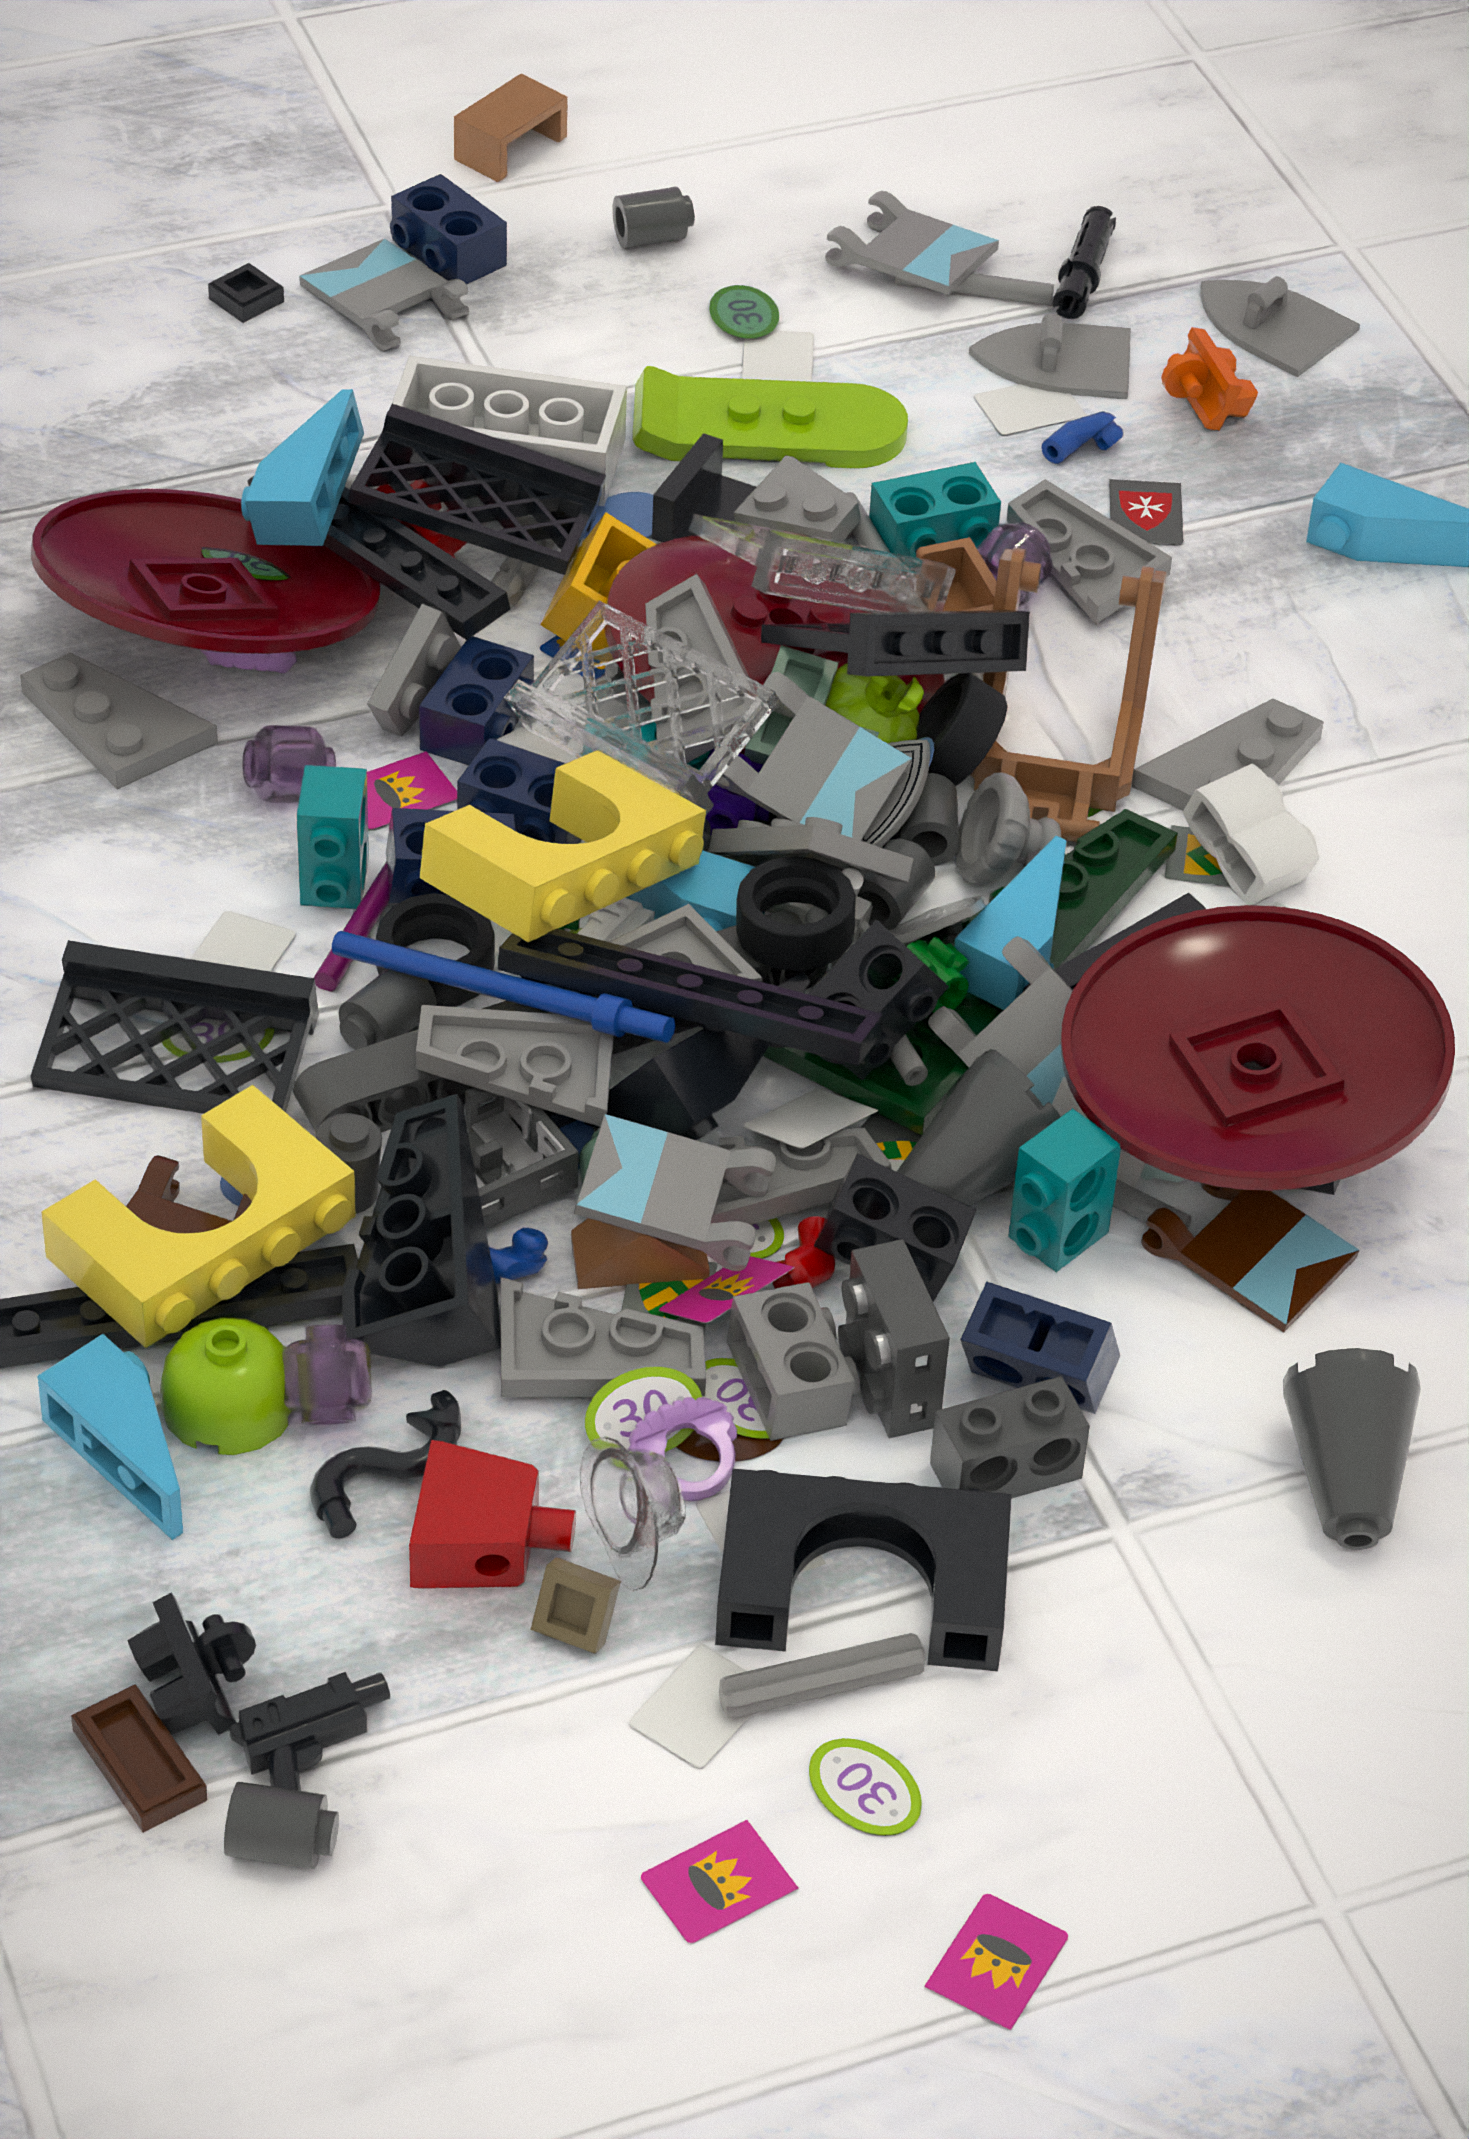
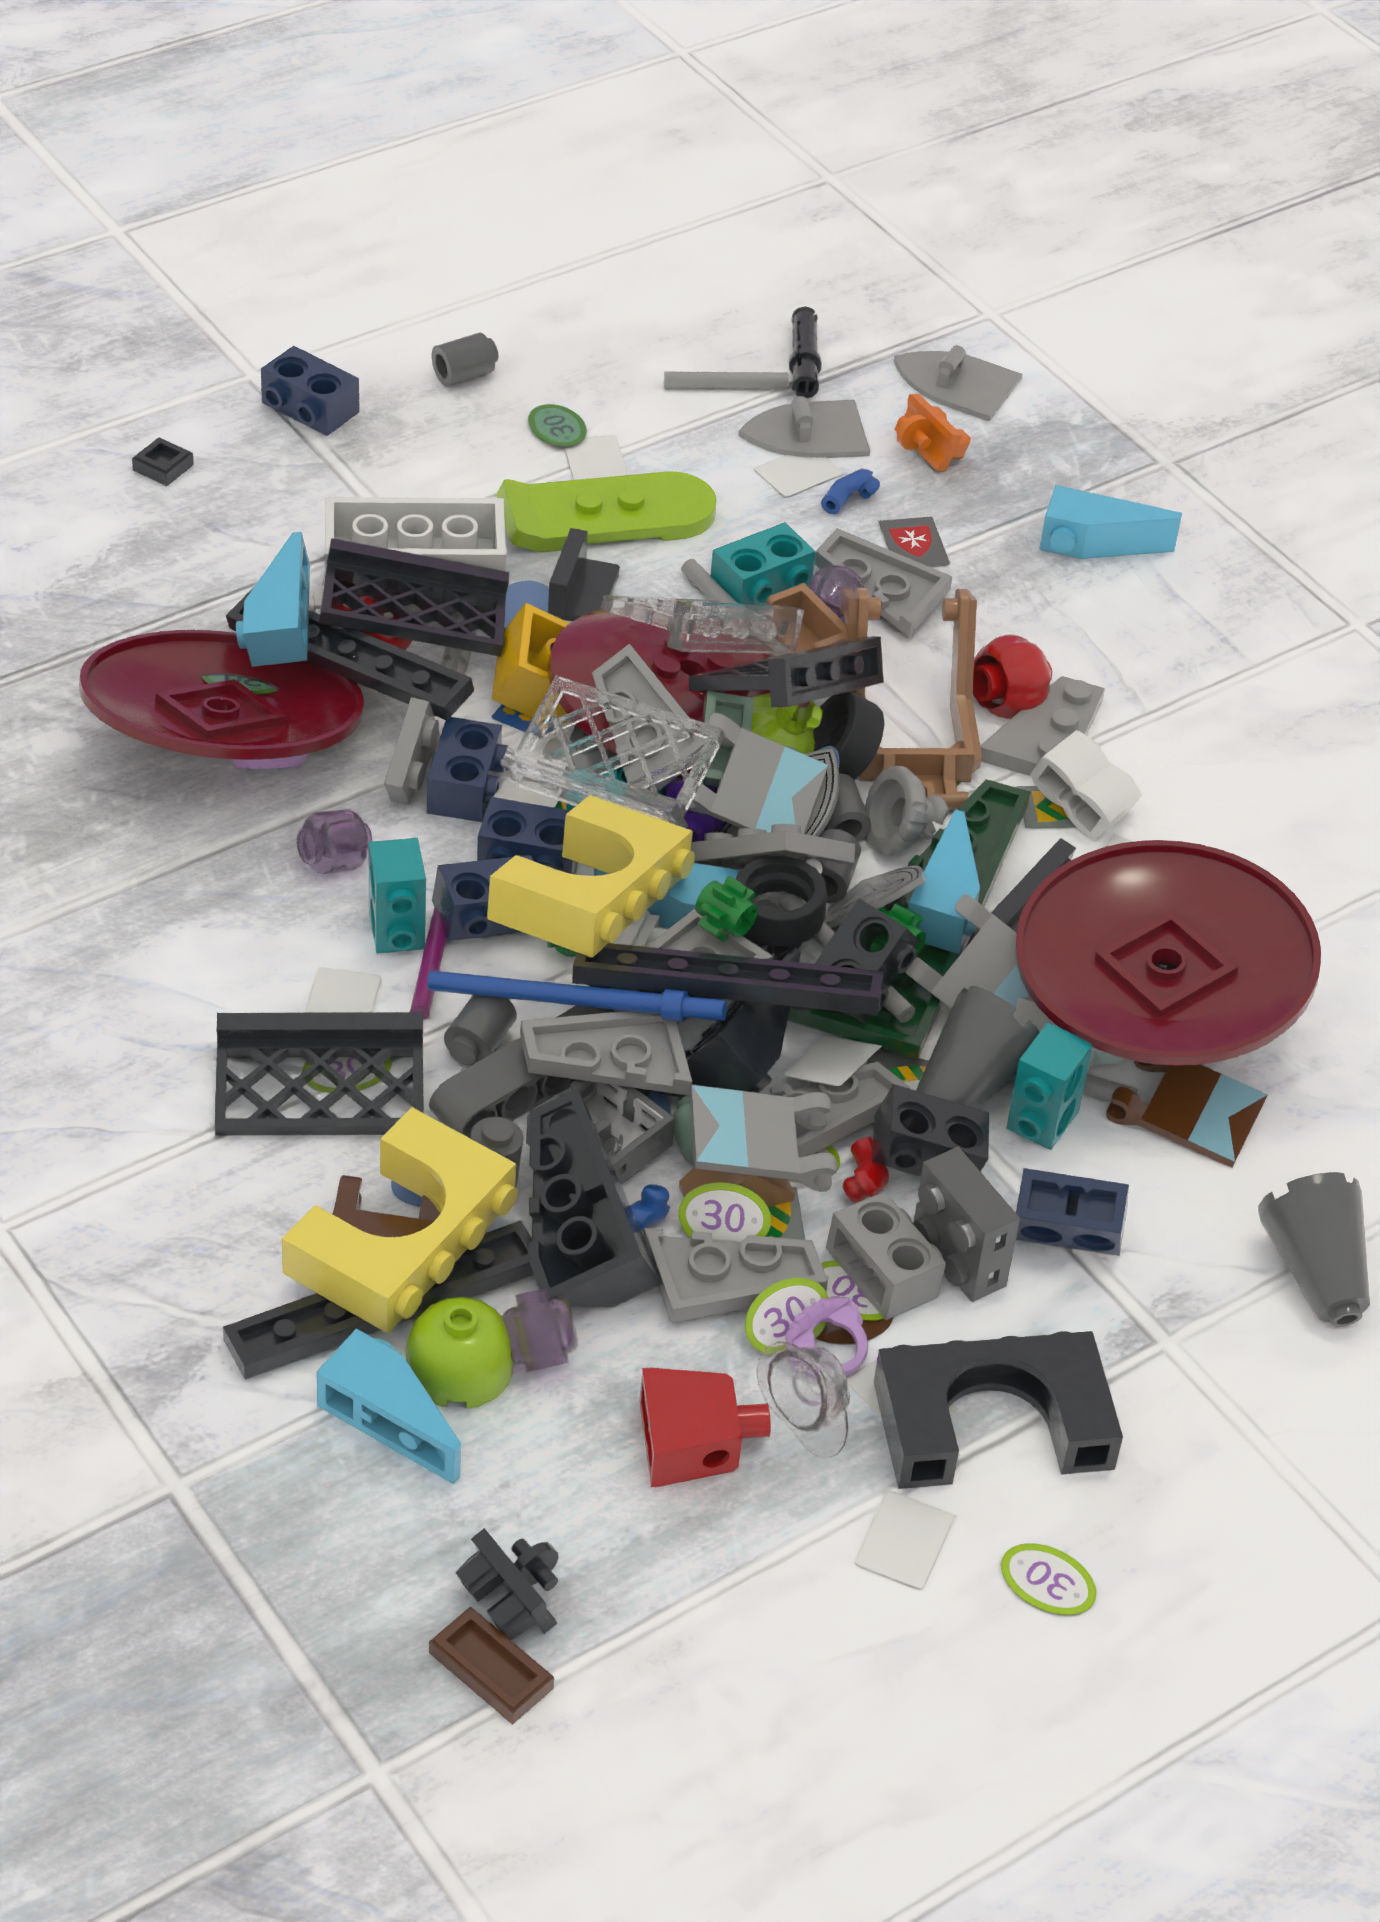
camera: 15 degrees left, 0 degrees up
light grey wing [20,653,218,789] -> none
dark grey brick [224,1781,339,1869] -> none
black piece [230,1672,390,1791] -> none
light grey flag [299,238,469,351] -> none
black animal [310,1390,462,1539] -> none
dark pink sticker [367,751,457,830] -> none
black tyre [376,893,495,1007] -> none
medium nougat panel [454,73,568,182] -> none
dark tan tile [530,1557,621,1653] -> none
dark pink sticker [641,1820,799,1943] -> none
dark pink sticker [659,1256,795,1323] -> none
light grey axle [719,1633,926,1718] -> none
light grey wing [734,456,861,551] -> none
light grey flag [825,190,999,295] -> none
dark pink sticker [924,1894,1068,2031] -> none
dark grey brick [930,1376,1090,1499] -> none
none -> sticker [678,1182,771,1242]
none -> green gear [695,876,758,942]
none -> red plant [973,634,1052,719]

